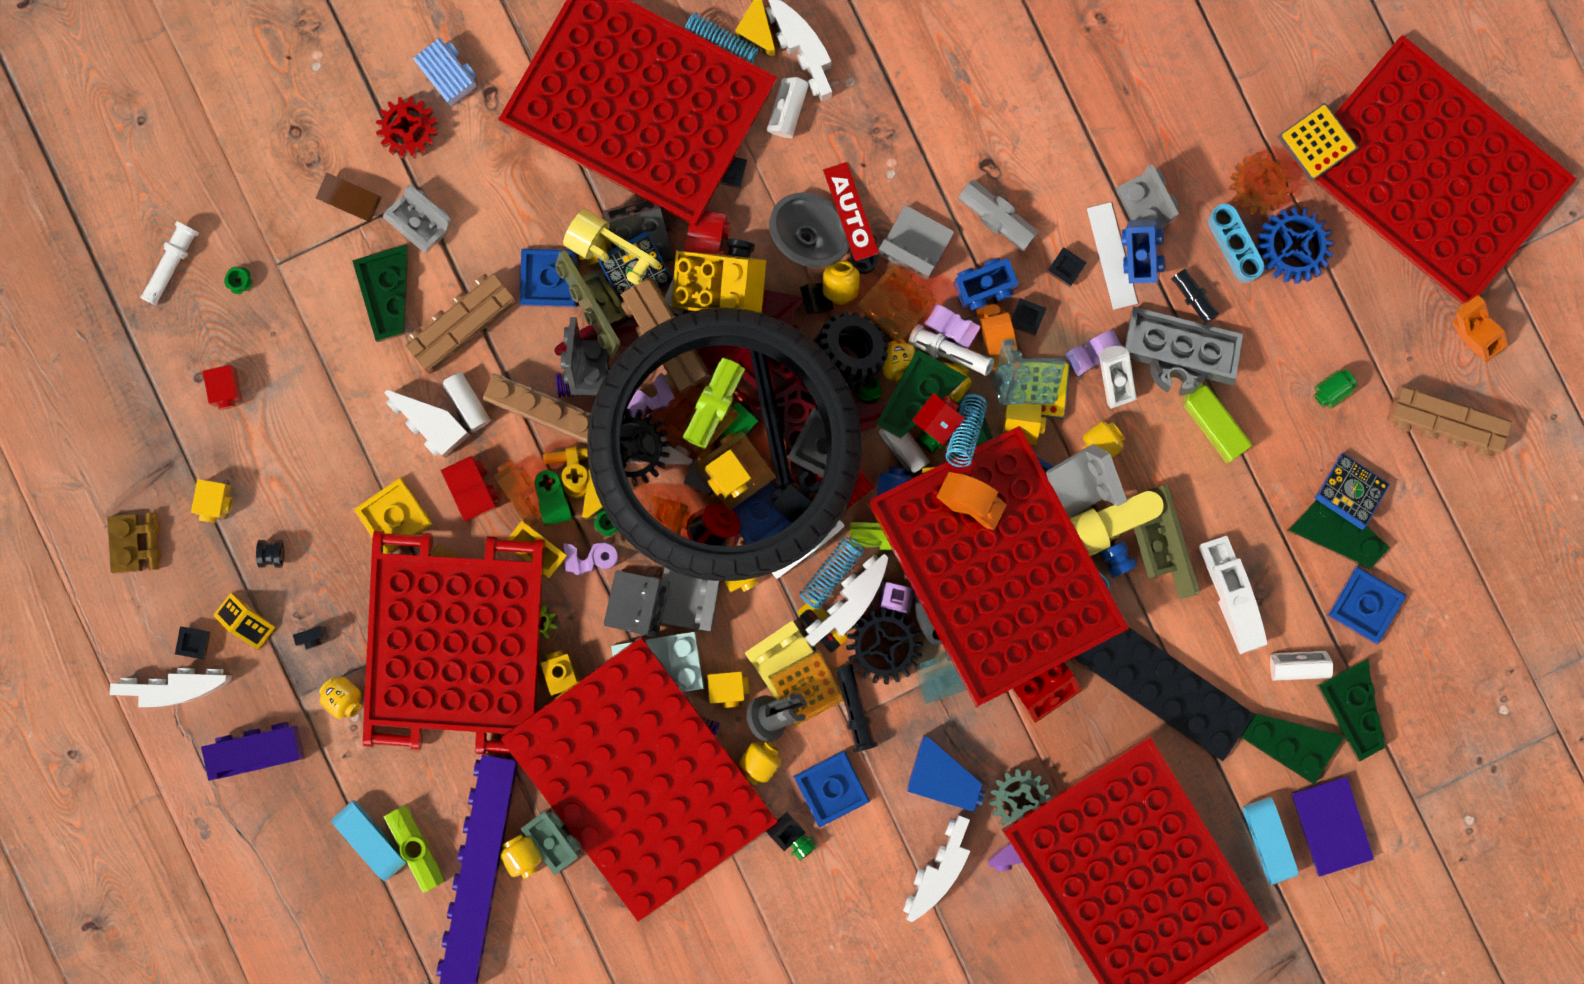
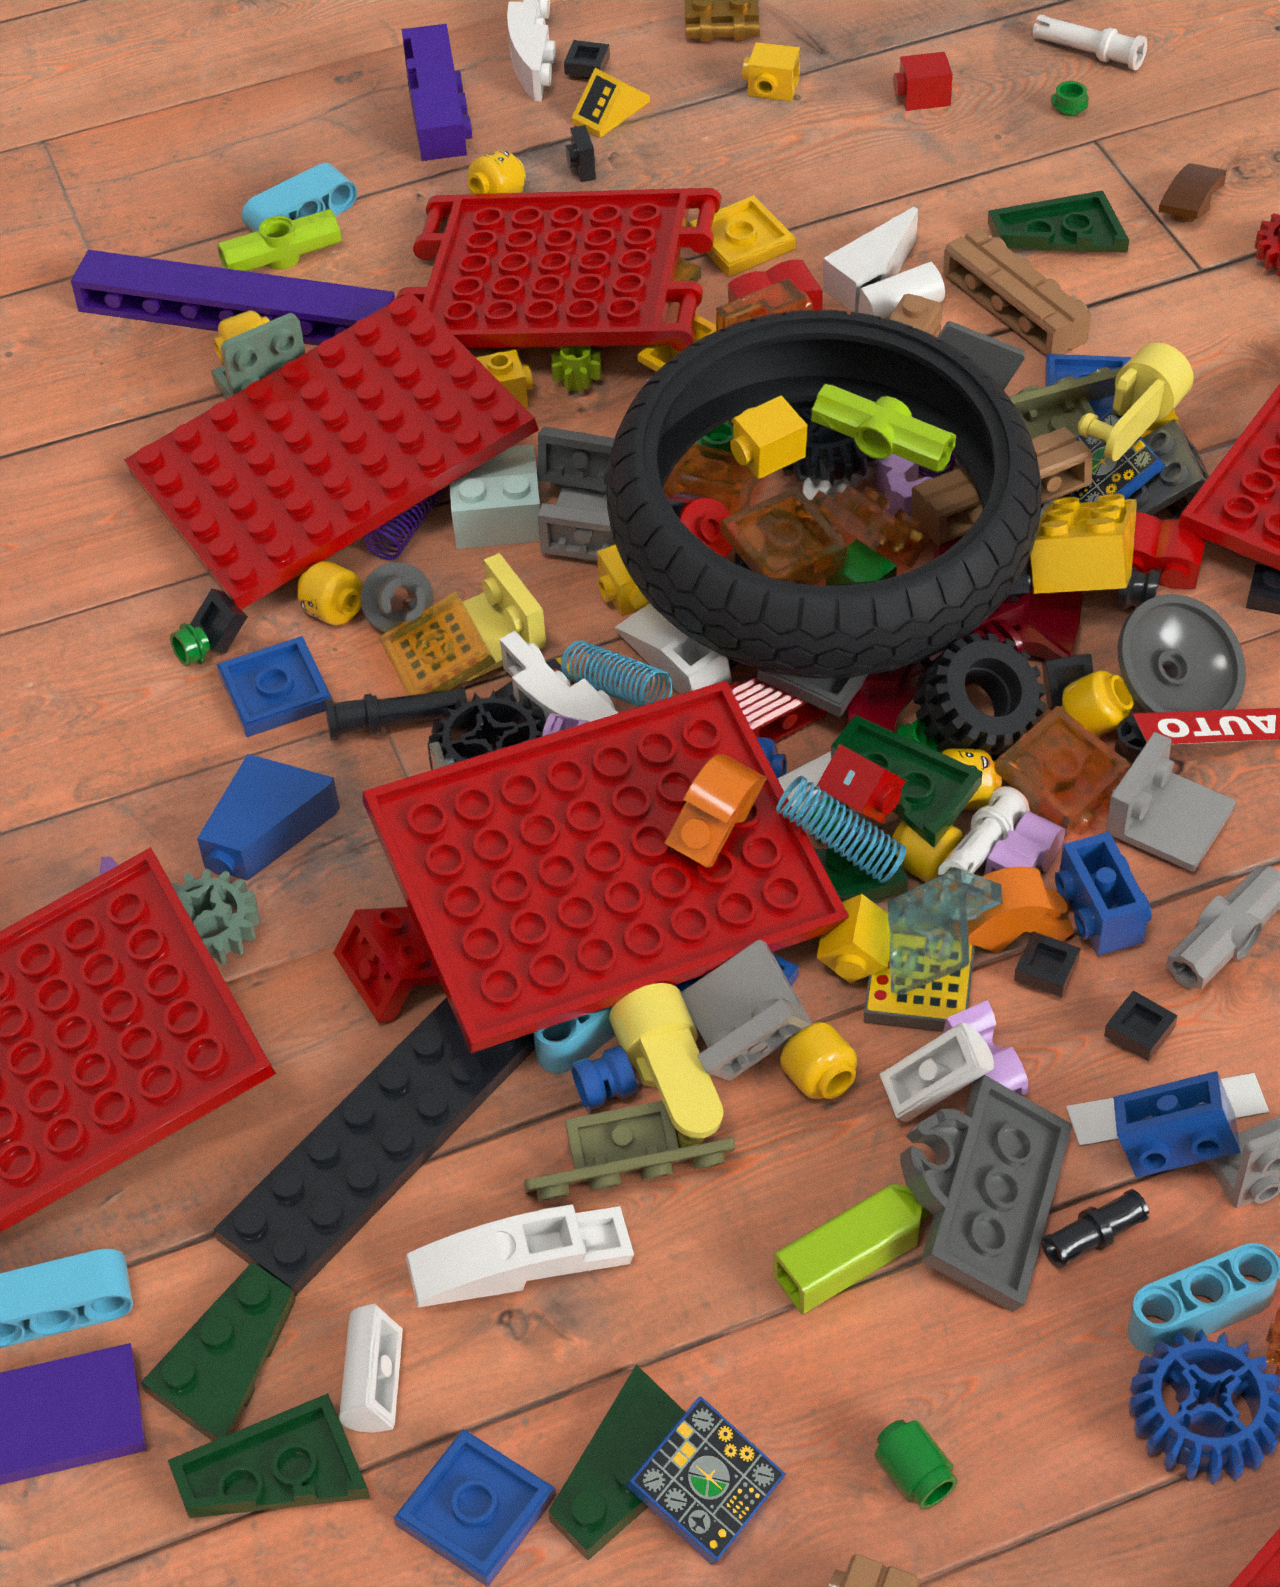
camera: 95 degrees right, 35 degrees down
black wheel [256,540,284,568] -> none
light grey bracket [383,184,452,254] -> none
yellow brick [707,672,750,708] -> none
white slope [903,814,970,922] -> none

